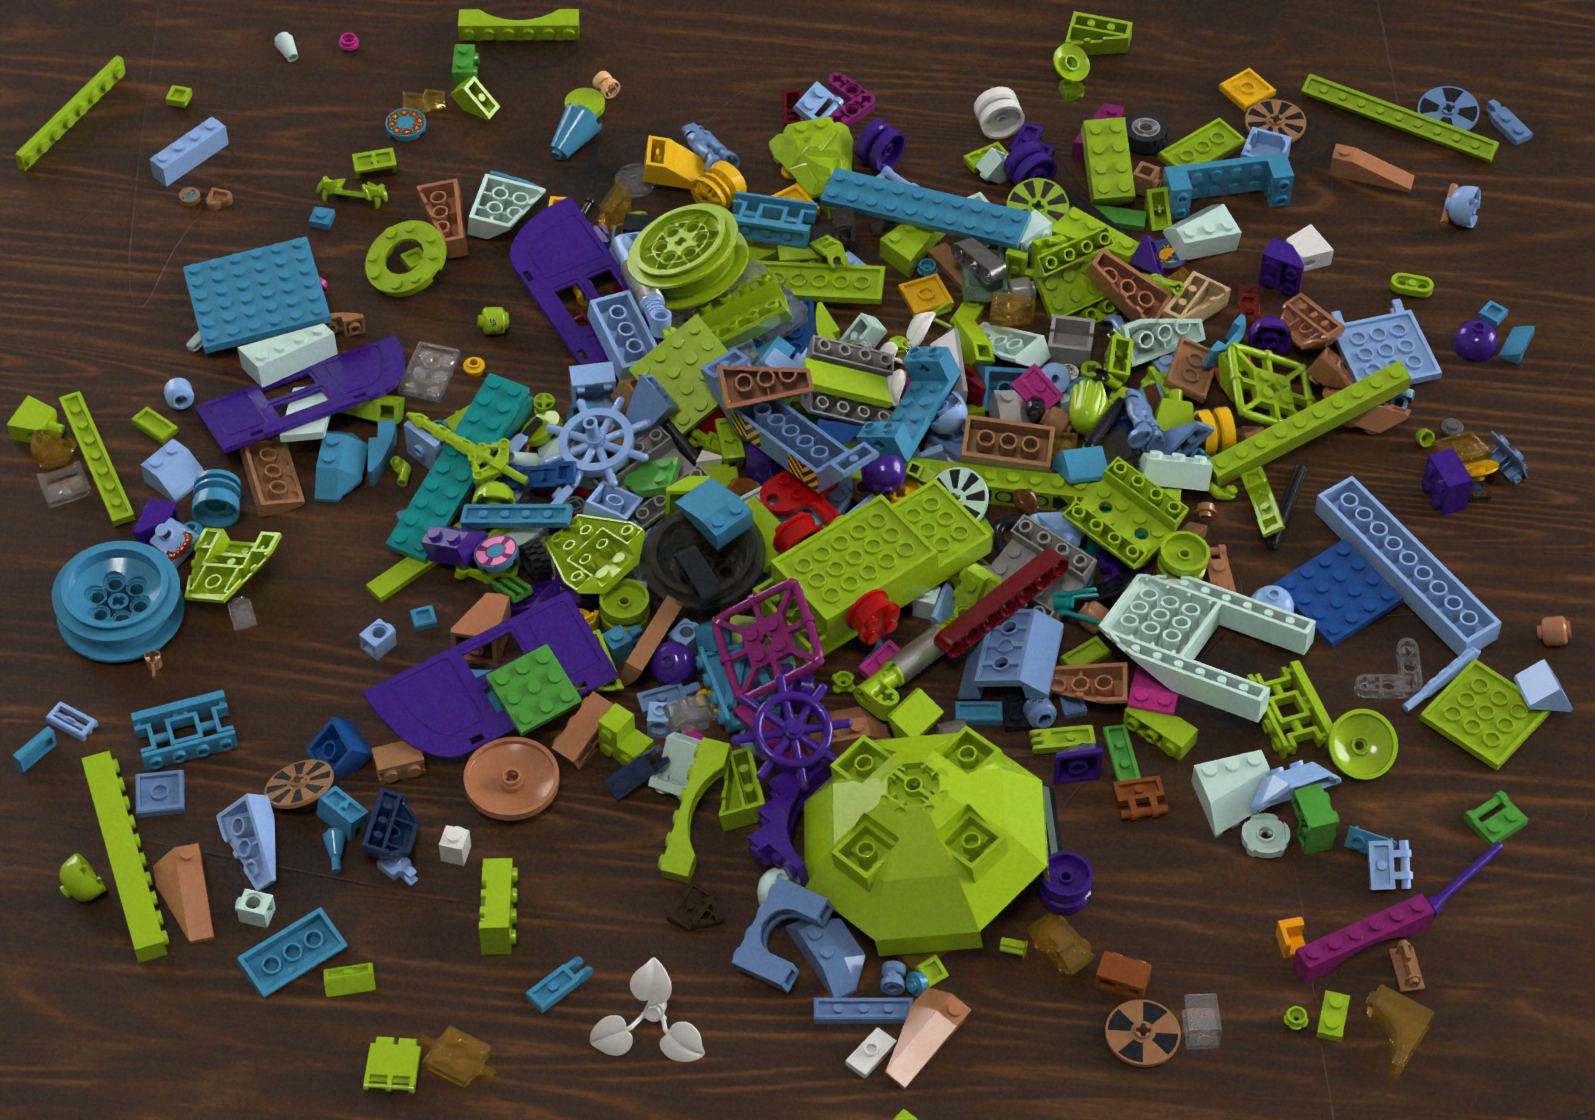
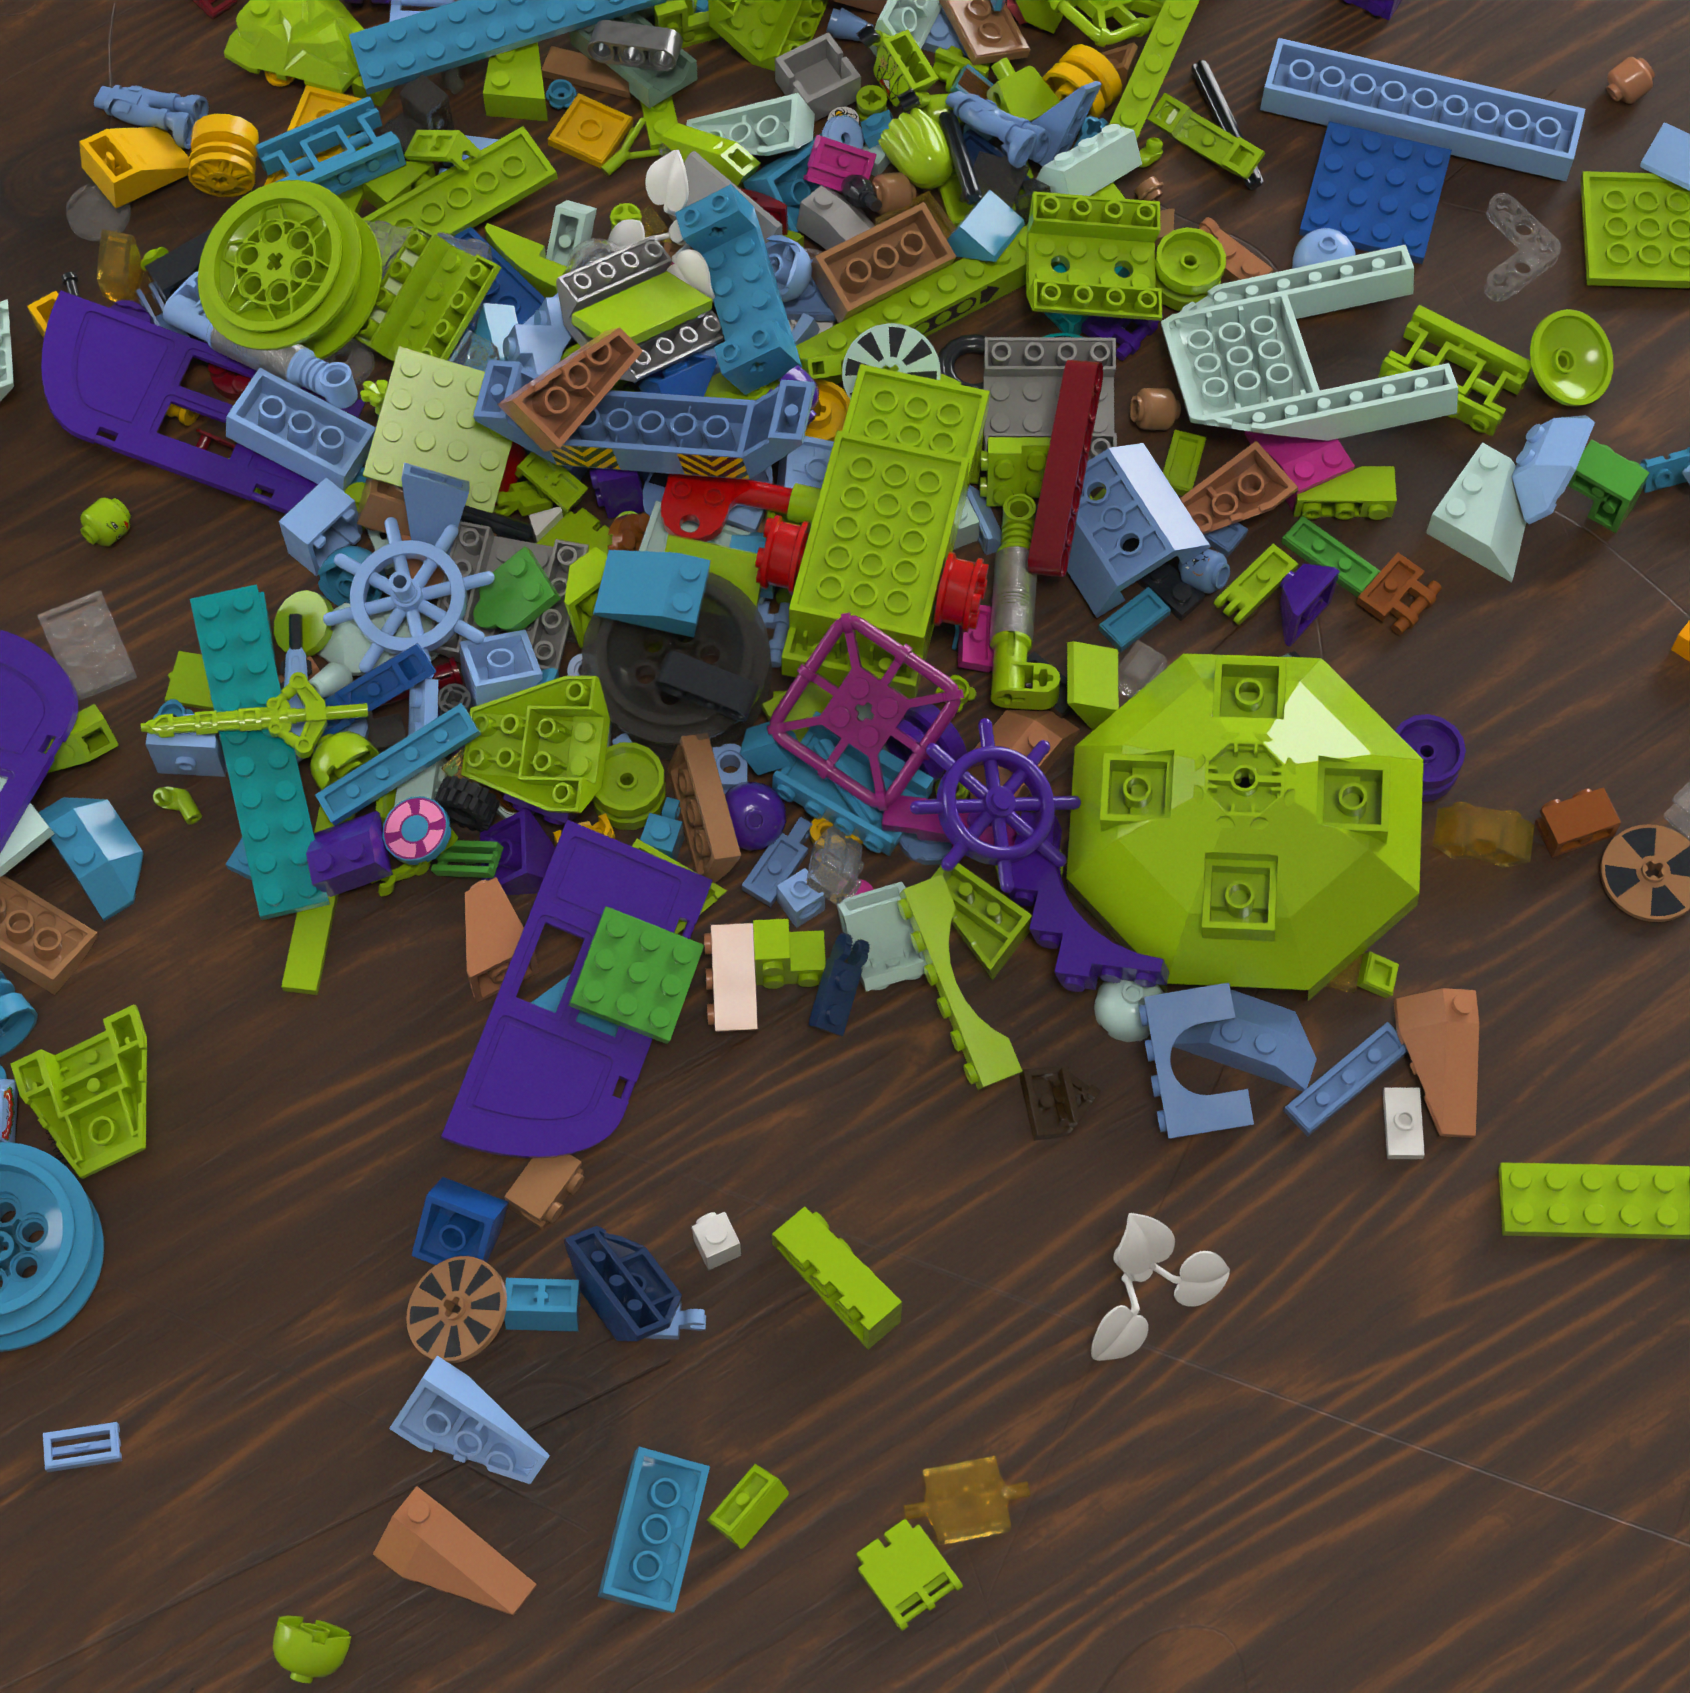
camera: 40 degrees left, 15 degrees up
dark azure tile [12,726,57,773] -> none
lime brick [81,751,170,963] -> none
dark azure fence [130,690,238,771] -> none
medium blue tile [135,770,185,818] -> none
medium nougat piece [144,650,163,679] -> none
clear bracket [228,596,257,631] -> none
light aqua brick [235,888,276,928] -> none
dark azure cone [322,828,346,873] -> none
light blue brick [359,618,397,660] -> none
dark azure slope [367,420,397,486] -> none
dark azure tile [410,605,438,632] -> none
yellow plate [463,357,485,377] -> none
nougat dish [463,737,560,821] -> none
dark azure hinge [526,956,594,1014] -> none
lime wheel [533,393,556,416] -> none
medium blue wheel [880,961,906,995] -> none
dark azure plate [906,971,928,996] -> none
clear yellow slope [989,292,1036,327] -> none
lime piece [999,937,1028,959] -> none
light grey head [1006,277,1036,306] -> none
torso [1013,488,1086,547] -> none
teal plant [1053,587,1101,625] -> none
black piece [1081,574,1132,609] -> none
light aqua plate [1241,813,1290,858] -> none
light blue sword [1402,646,1481,712] -> none

